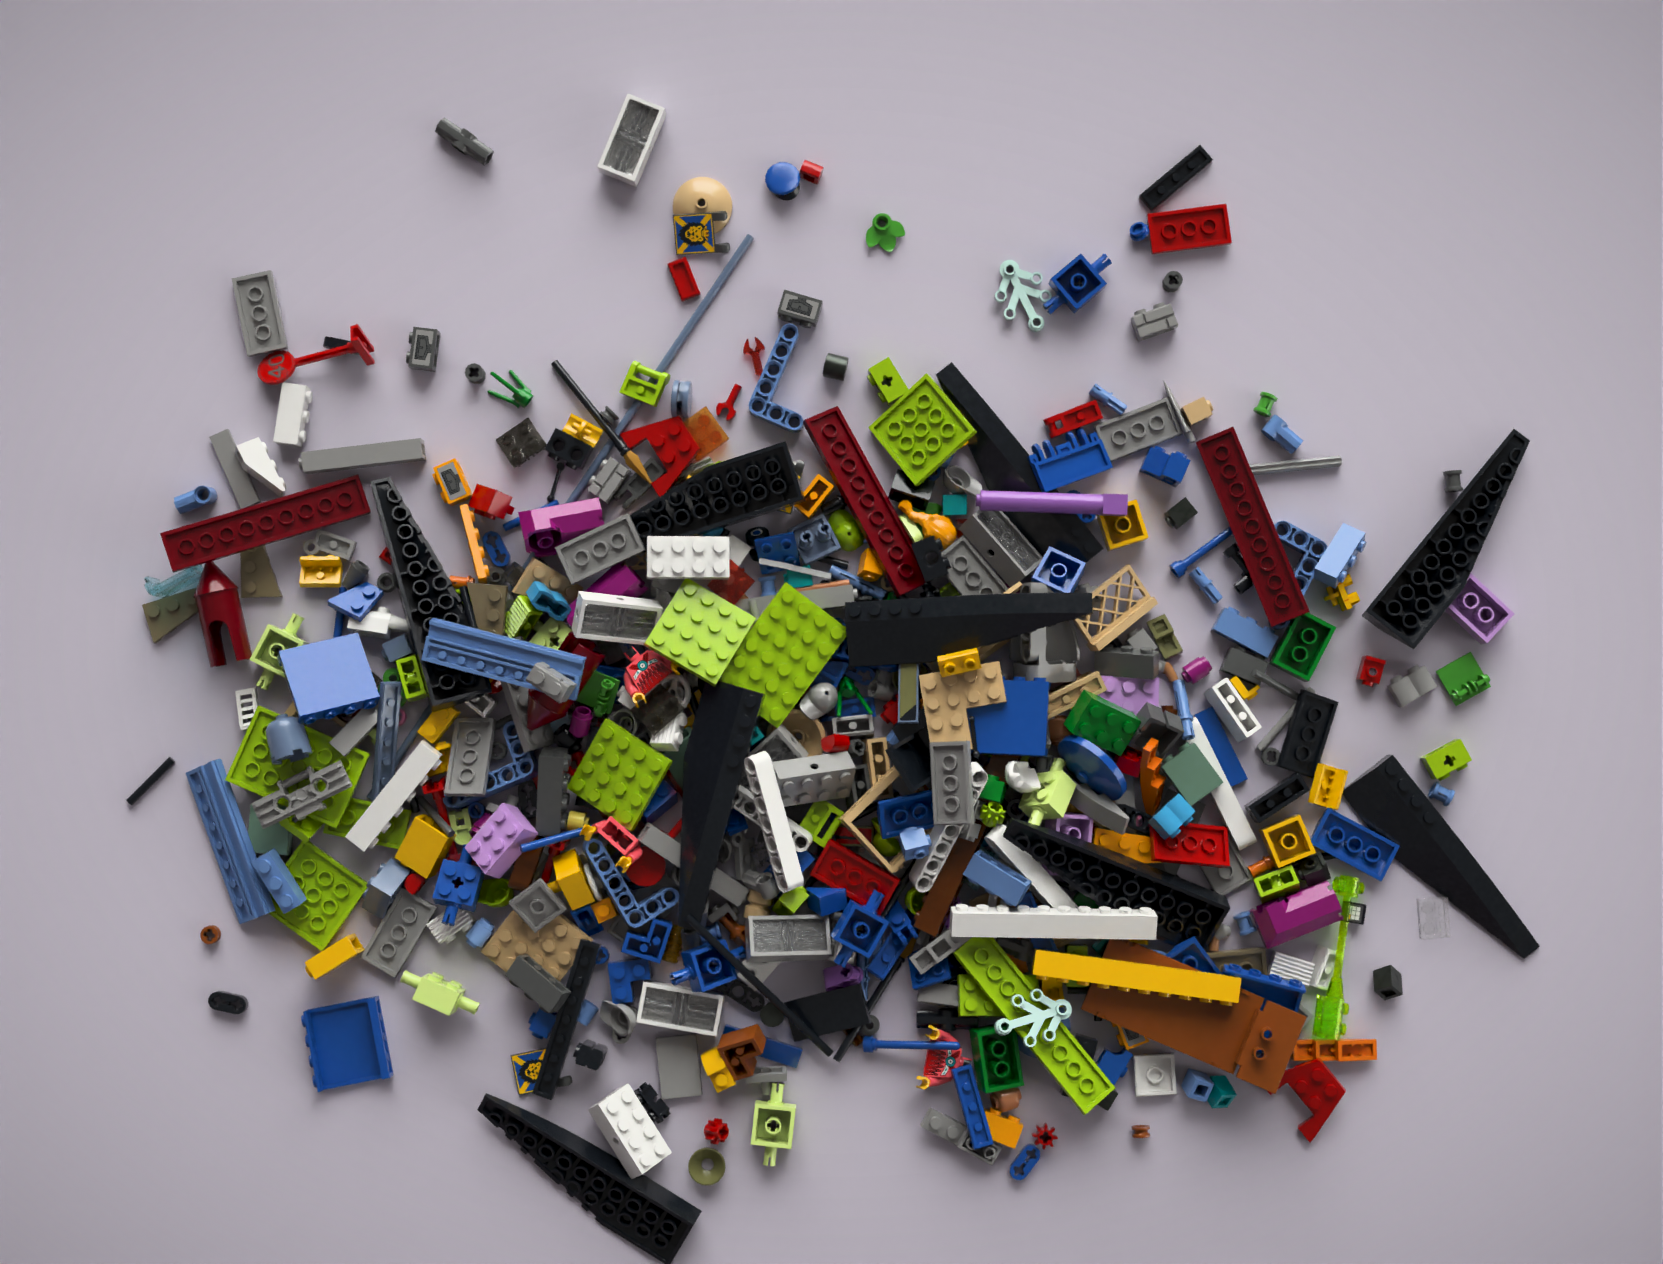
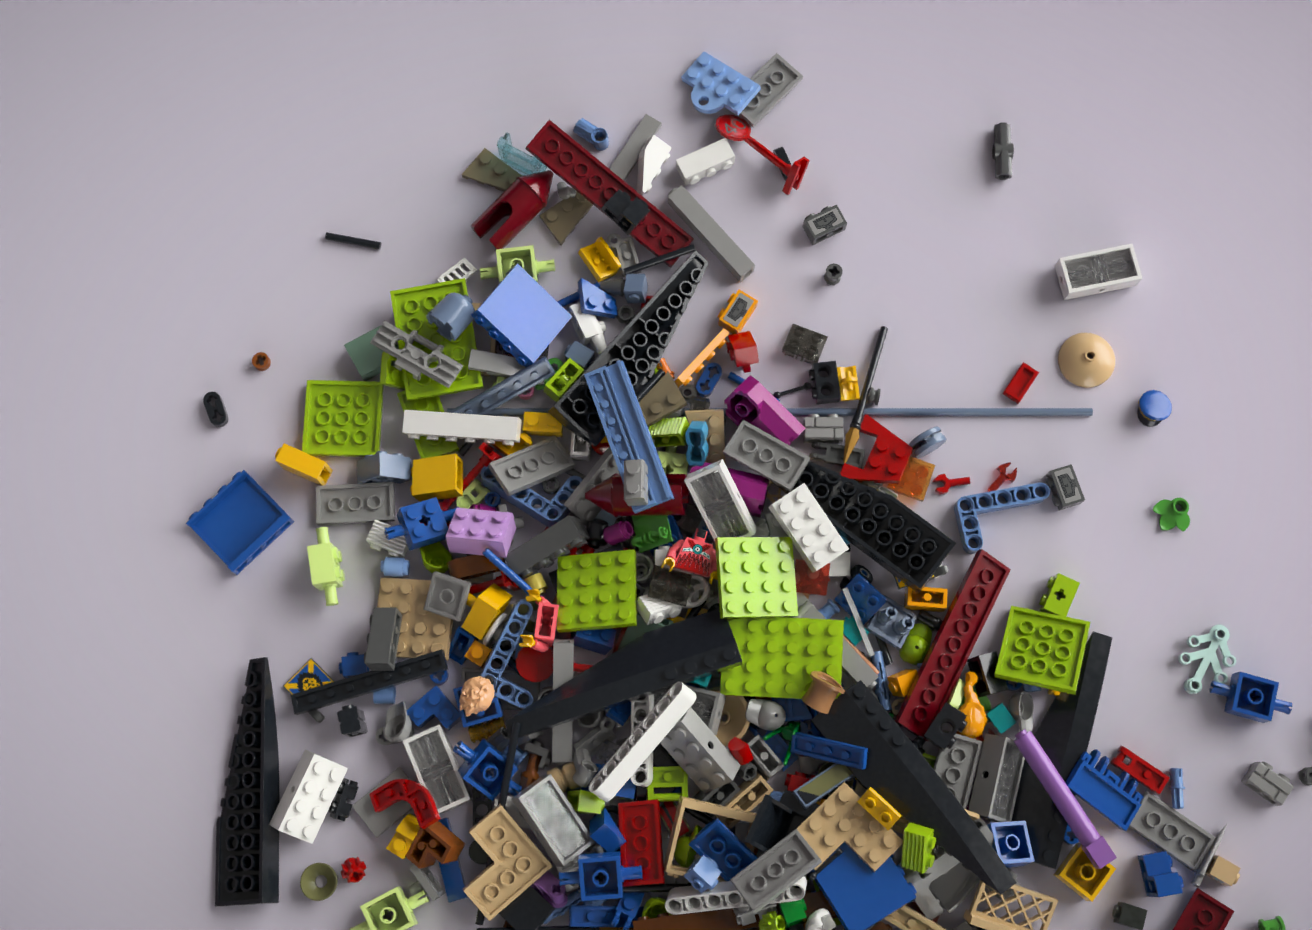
camera: 50 degrees right, 10 degrees down
medium blue plate [186,759,275,924] -> none
medium blue brick [251,848,307,914] -> none
red brick [405,873,428,895] -> none
dark grey bar [417,796,455,838] -> none
green plant [488,370,533,408] -> none
black beam [518,780,537,818] -> none
lime plate [619,361,670,407] -> none
flag [673,211,730,255] -> none
red brick [800,160,824,184] -> none
pearl dark grey piece [823,353,849,381] -> none
none -> red plate [369,779,441,829]
none -> light nougat hair [459,676,495,717]
none -> tan plate [463,804,553,921]
none -> light grey arm [557,182,576,199]
none -> black brick [601,189,650,235]
none -> black bar [623,244,696,276]
none -> sand blue brick [624,274,648,304]
none -> light blue plate [681,52,761,115]
none -> blue tile [791,732,868,770]
none -> medium nougat piece [802,671,845,714]
none -> lime brick [901,822,936,874]

